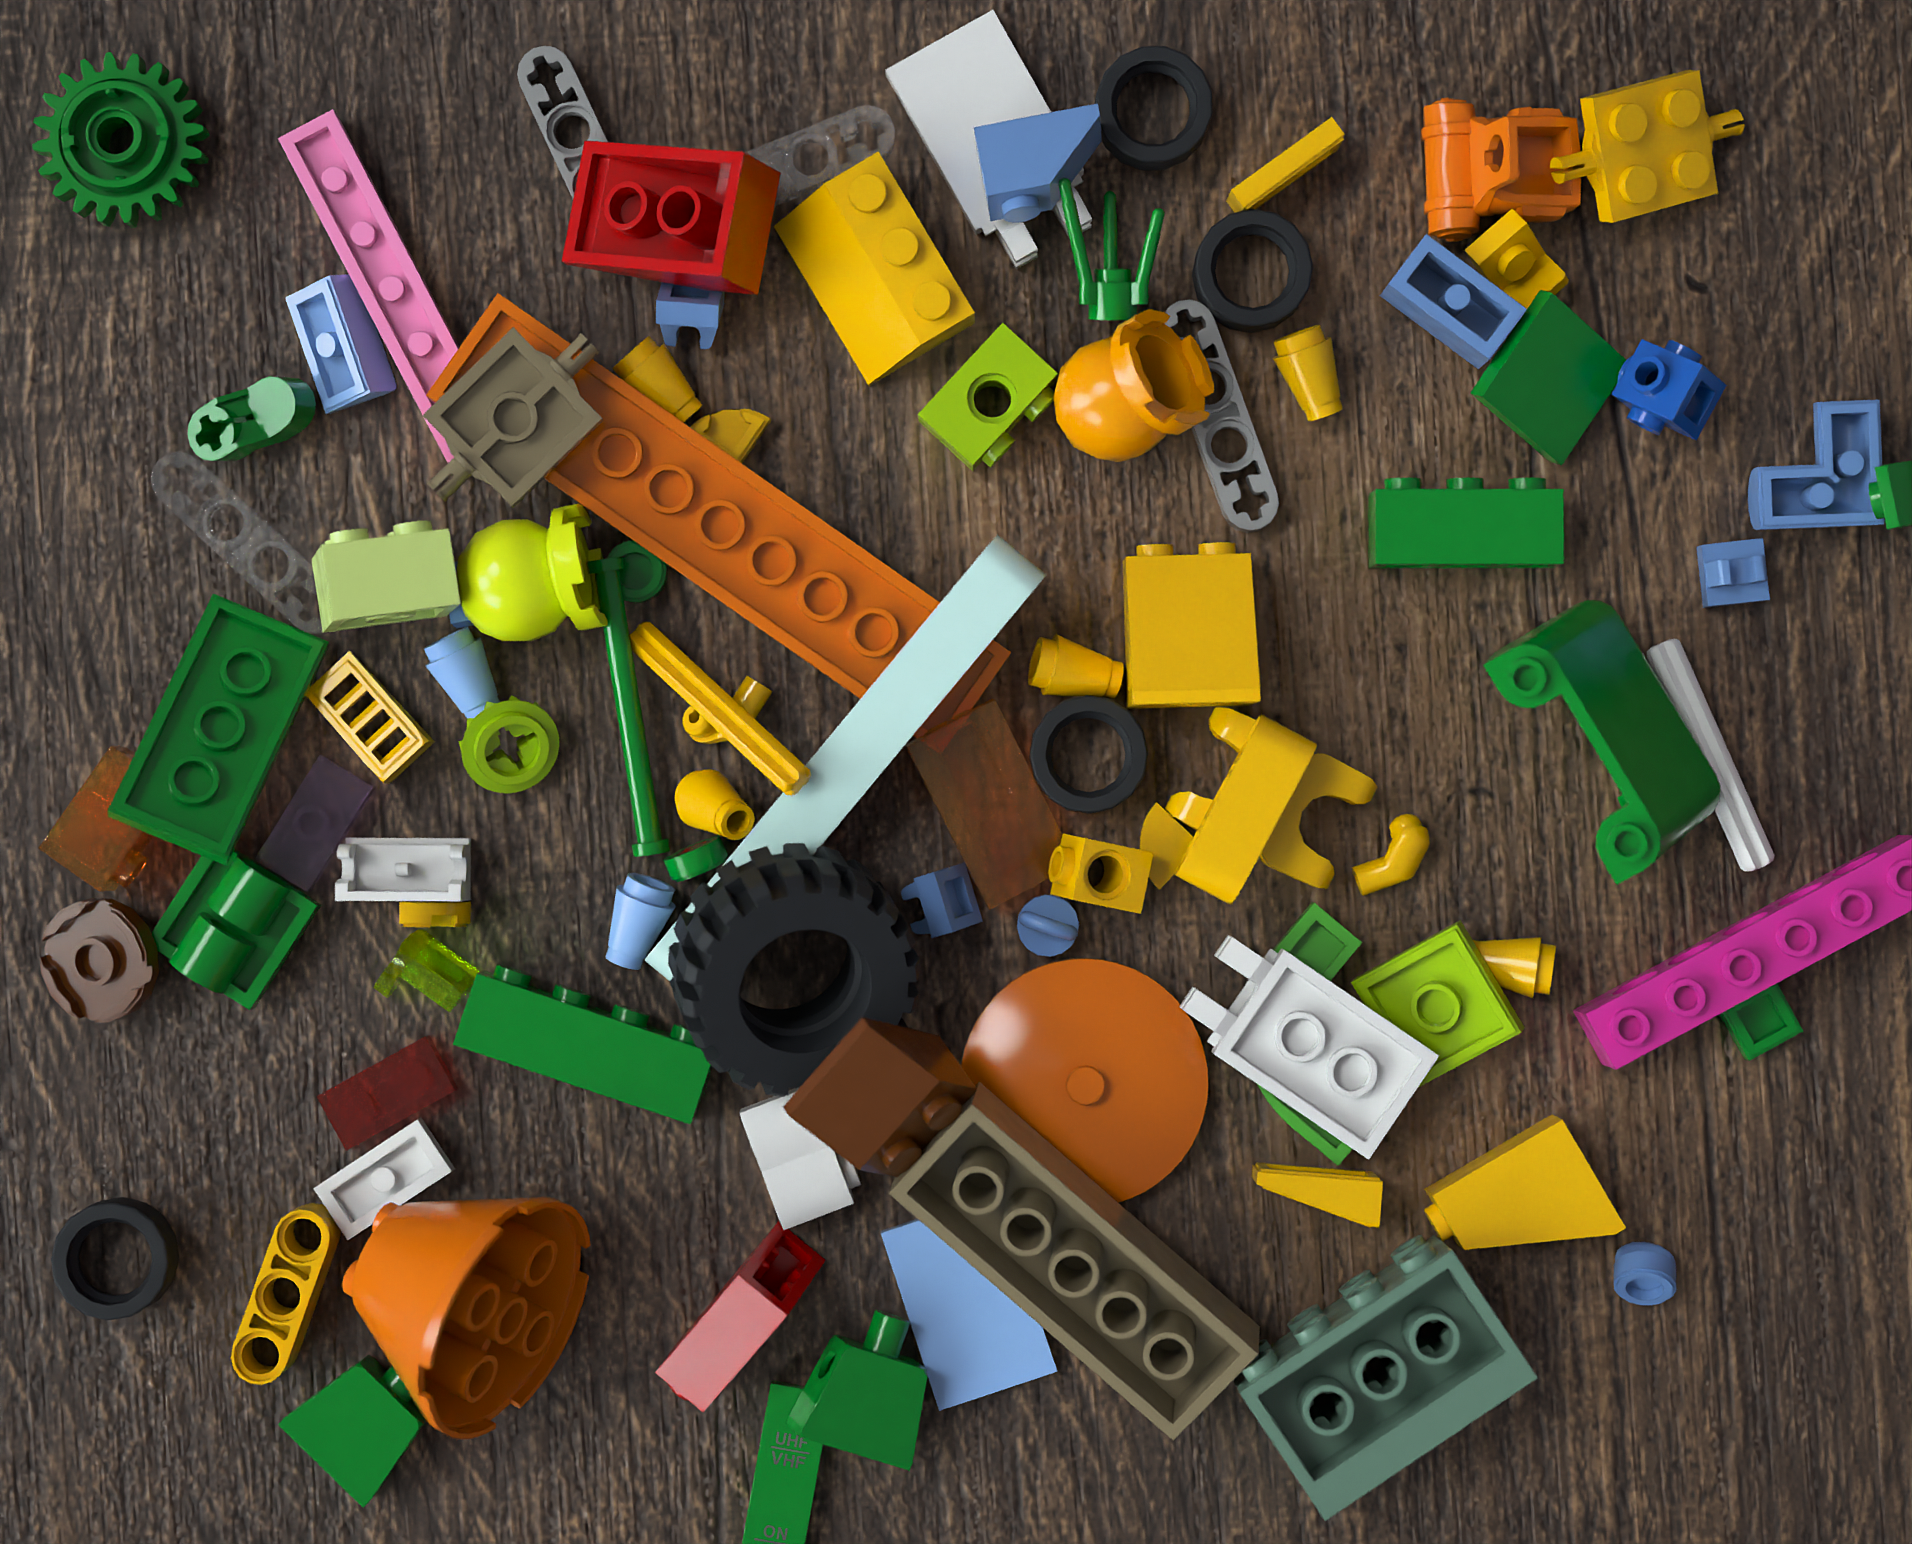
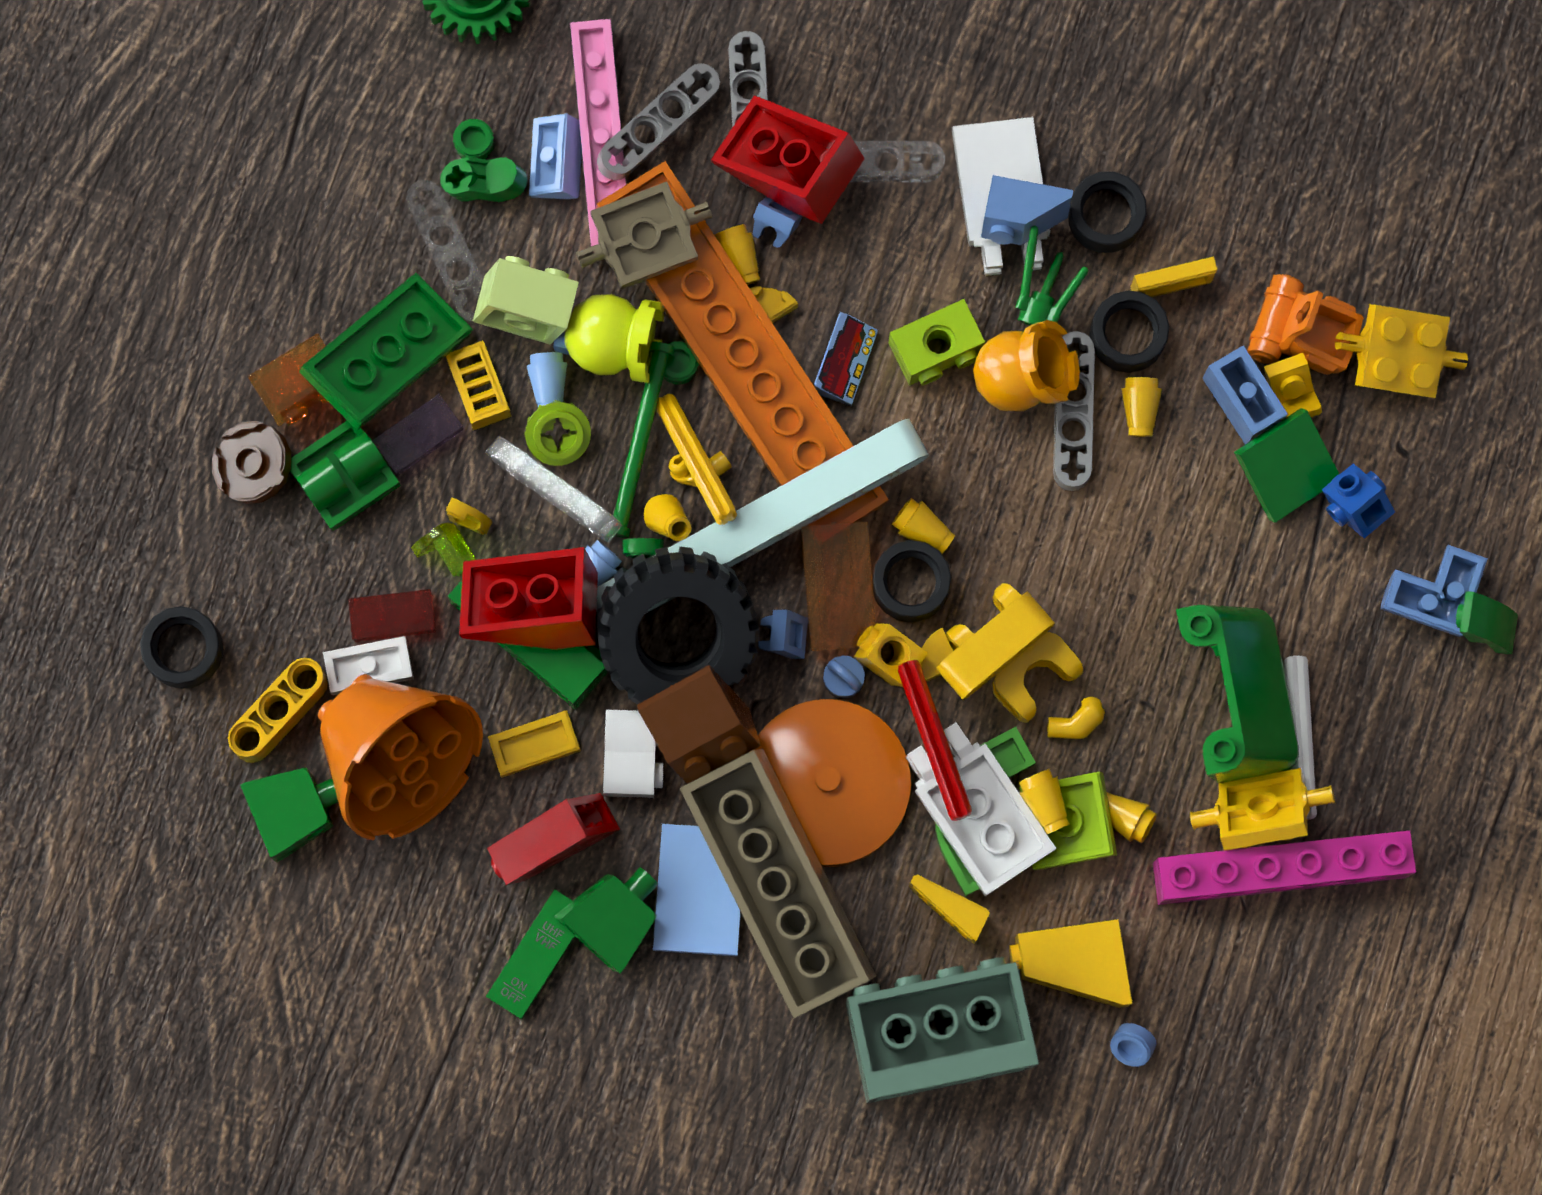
camera: 15 degrees right, 10 degrees down
white hinge [335,838,471,901] -> none
yellow slope [774,152,975,386] -> none
yellow slope [1123,542,1261,709] -> none
green brick [1368,477,1564,569] -> none
medium blue tile [1696,538,1770,608] -> none
green tile [1719,983,1803,1061] -> none
none -> green tile [453,119,494,159]
none -> red slope [459,547,598,649]
none -> clear beam [485,436,622,543]
none -> yellow tile [488,710,581,778]
none -> light grey beam [597,63,720,180]
none -> slope [814,312,878,406]
none -> red axle [898,660,972,821]
none -> yellow cone [1019,768,1069,834]
none -> yellow plate [1190,768,1335,851]

